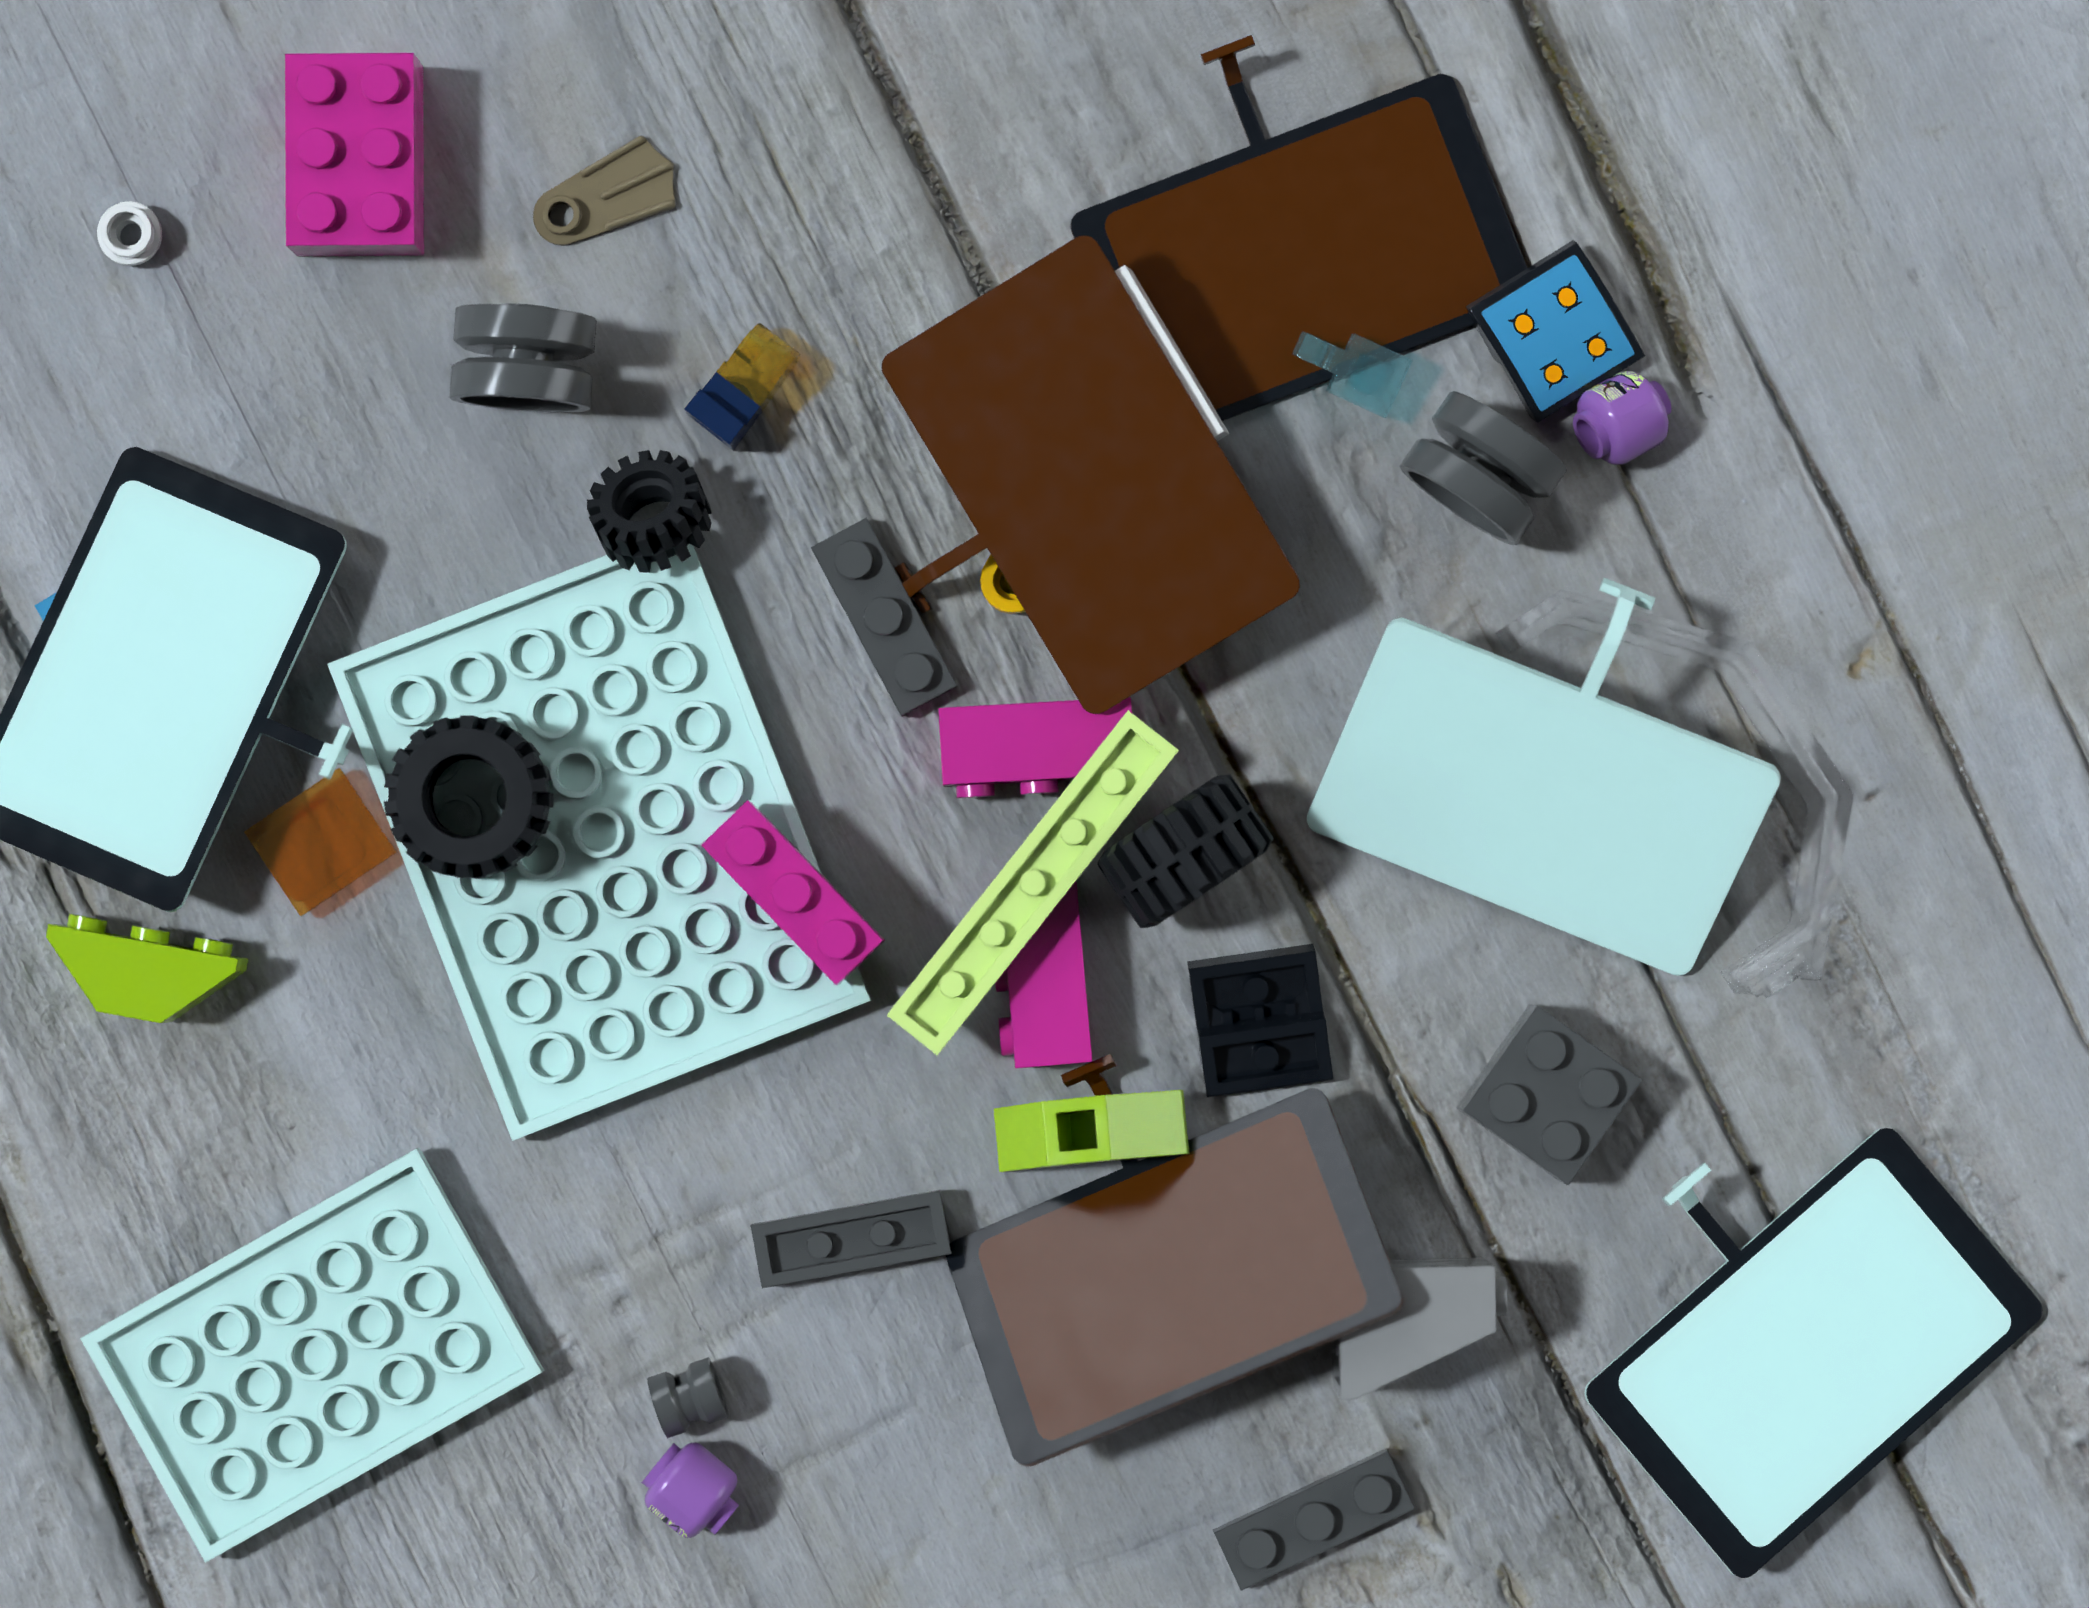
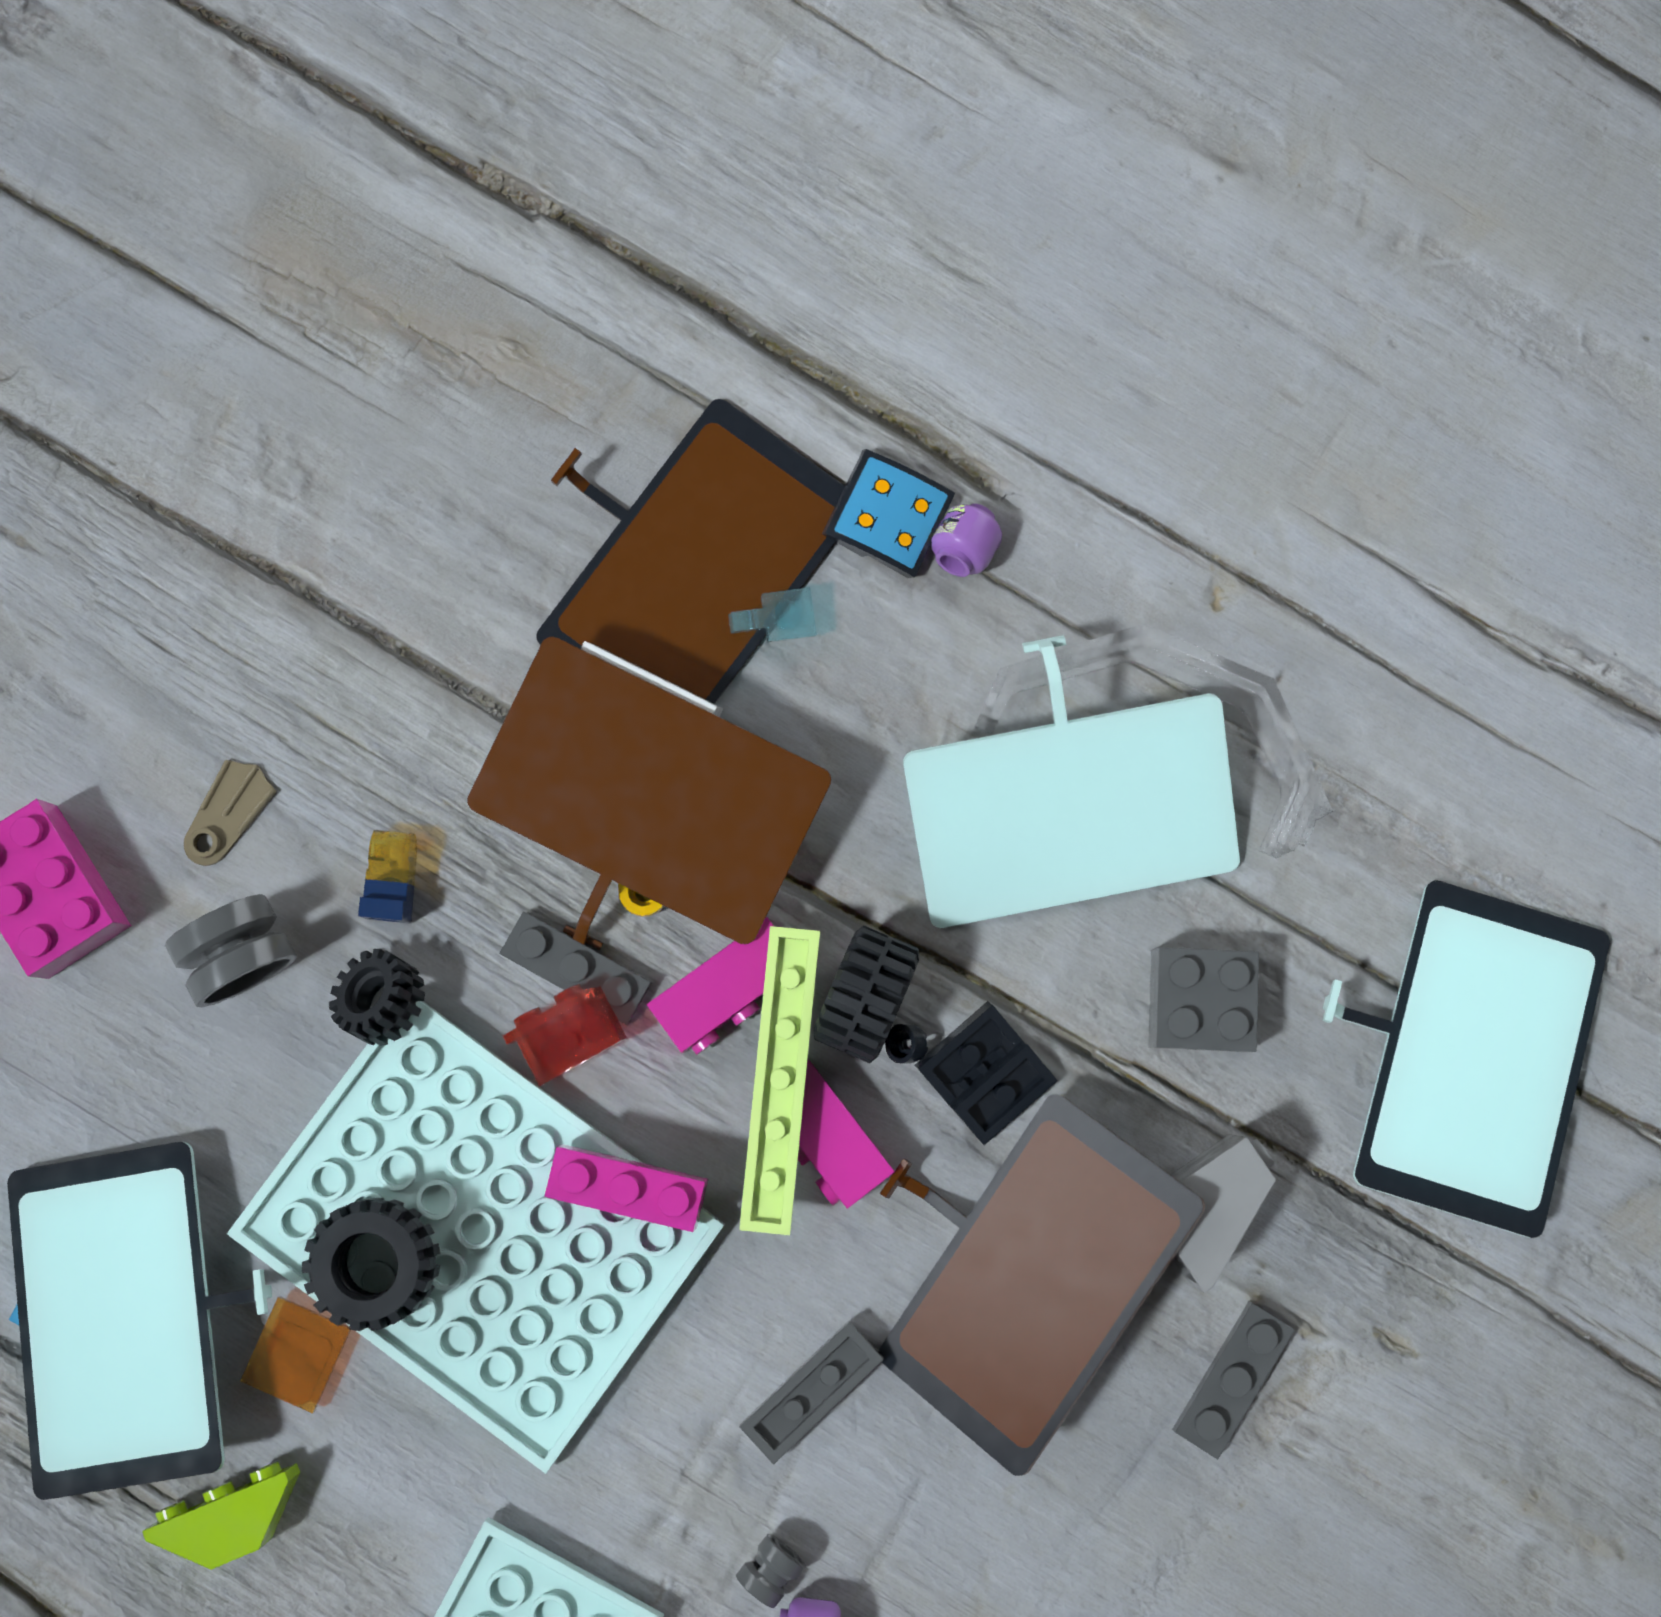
camera: 25 degrees left, 5 degrees down
lime slope [993,1090,1189,1172] -> none
dark grey wheel [1399,391,1567,545] -> none
none -> clear red bracket [502,984,627,1086]
none -> black hinge [885,1024,928,1064]

